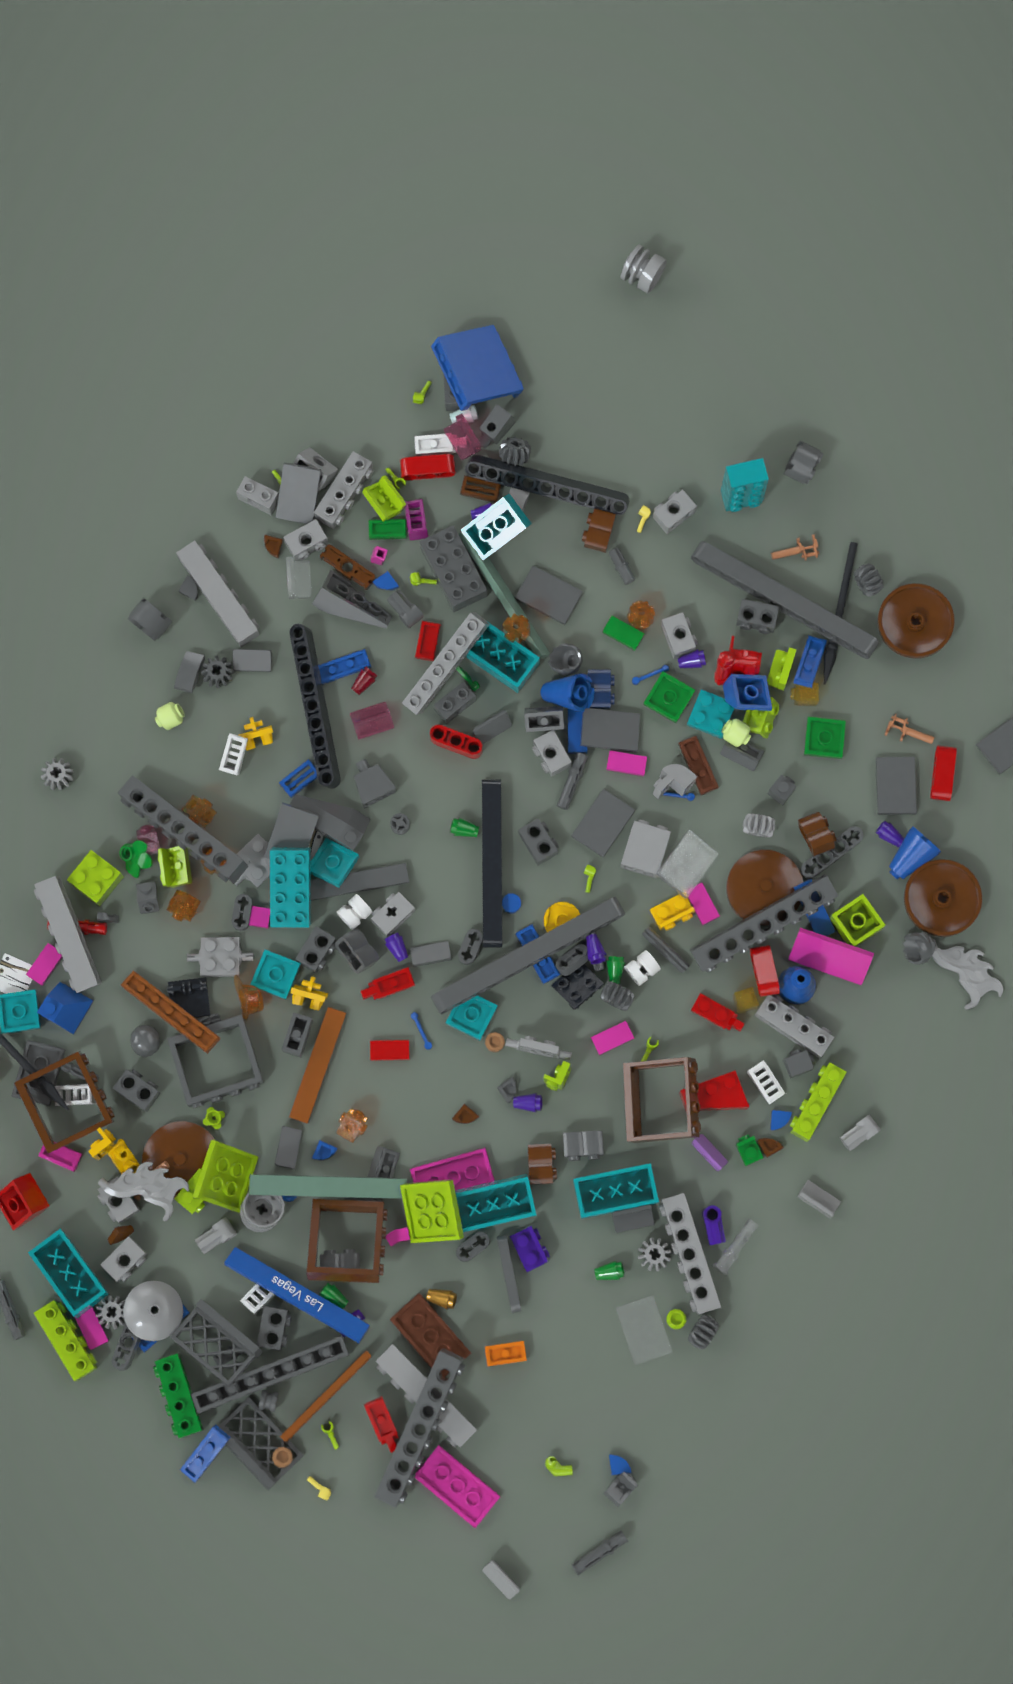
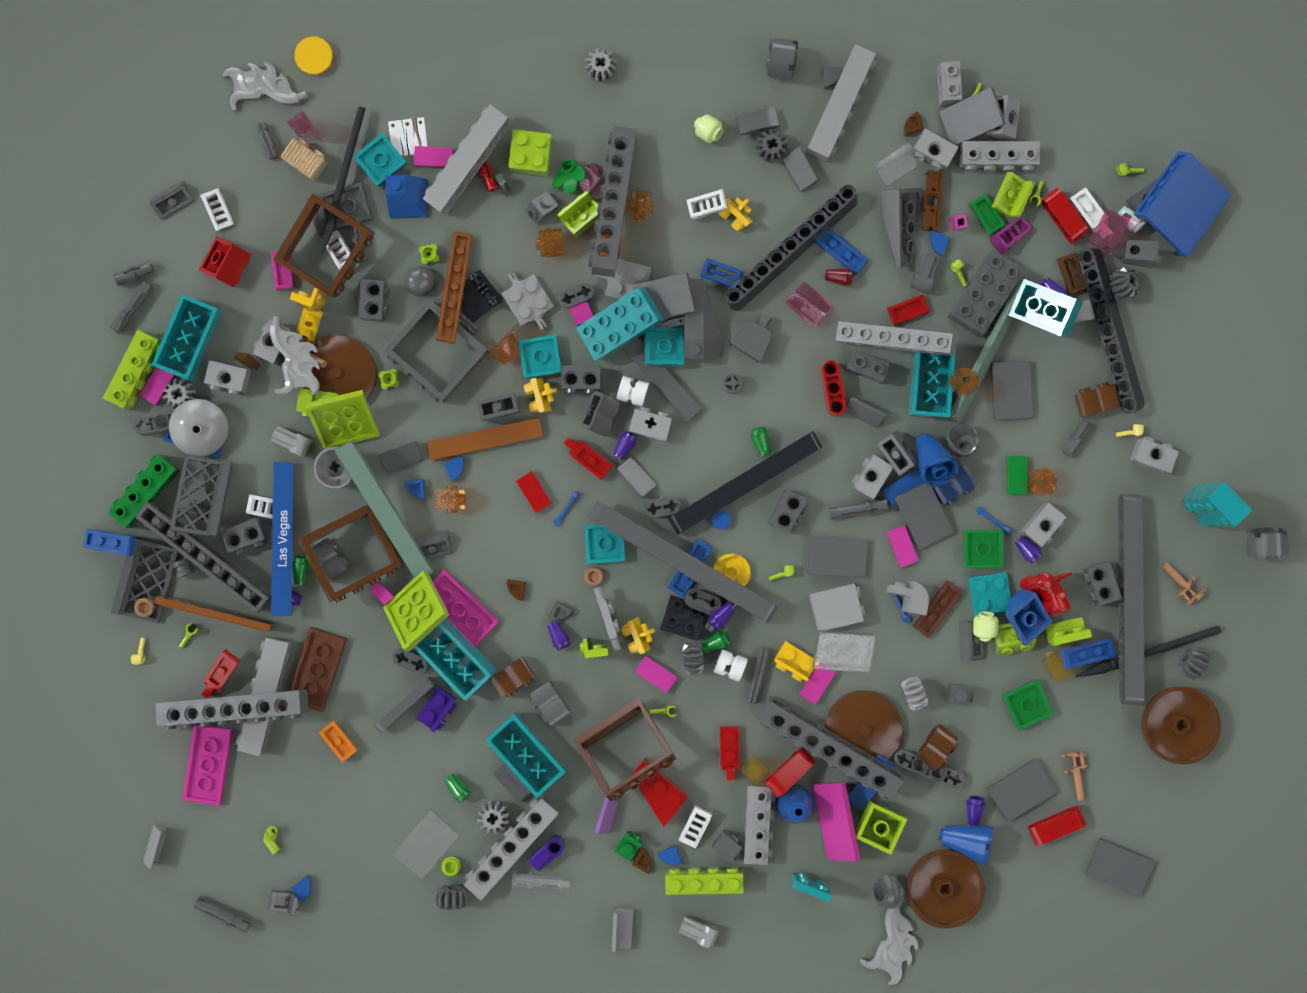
camera: 60 degrees right, 10 degrees up
pearl gold cone [426,1289,457,1310] -> none
green piece [456,666,480,691] -> none
none -> lime plate [419,244,440,265]
none -> blue tile [444,456,464,481]
none -> yellow hips [621,617,655,654]
none -> teal plate [790,872,833,903]

